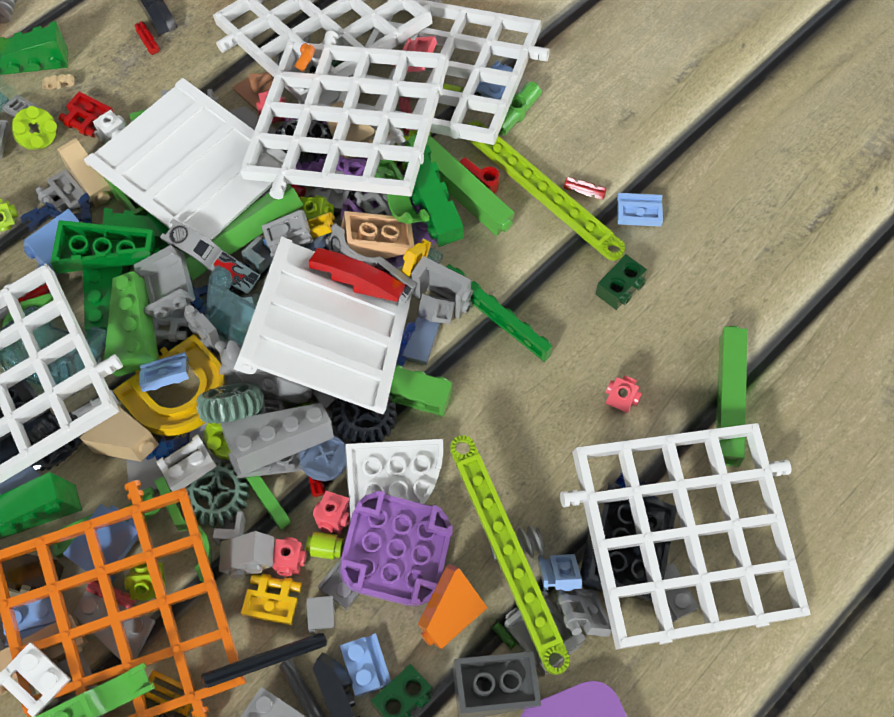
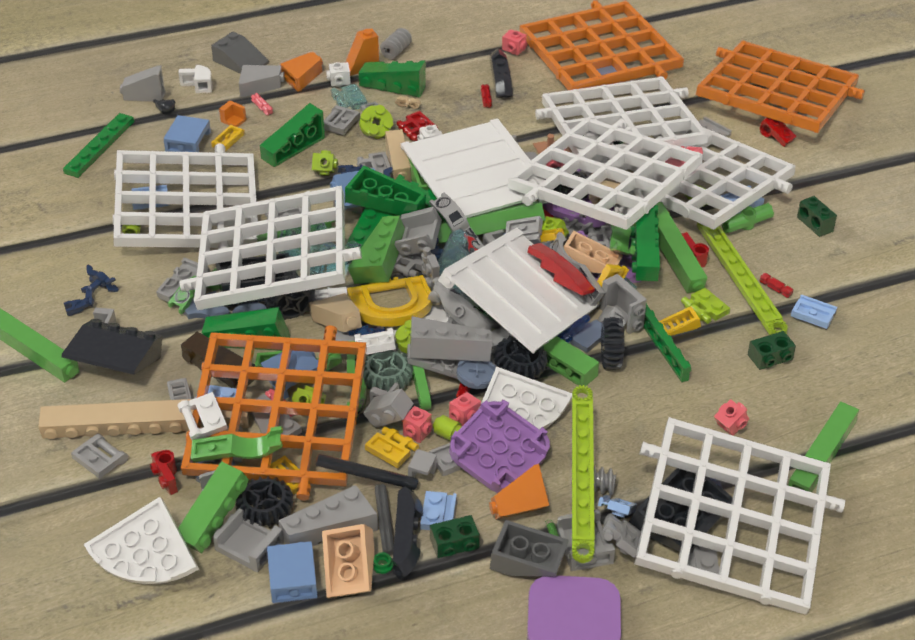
camera: 25 degrees right, 20 degrees down
light blue plate [139,352,189,392] -> none
sand green gear [196,382,264,424] -> none
orange arm [294,43,315,71] -> none
none -> black gear [600,317,624,370]
none -> yellow slope [659,306,701,336]
none -> lime plate [681,288,730,324]
none -> dark green brick [797,196,837,237]

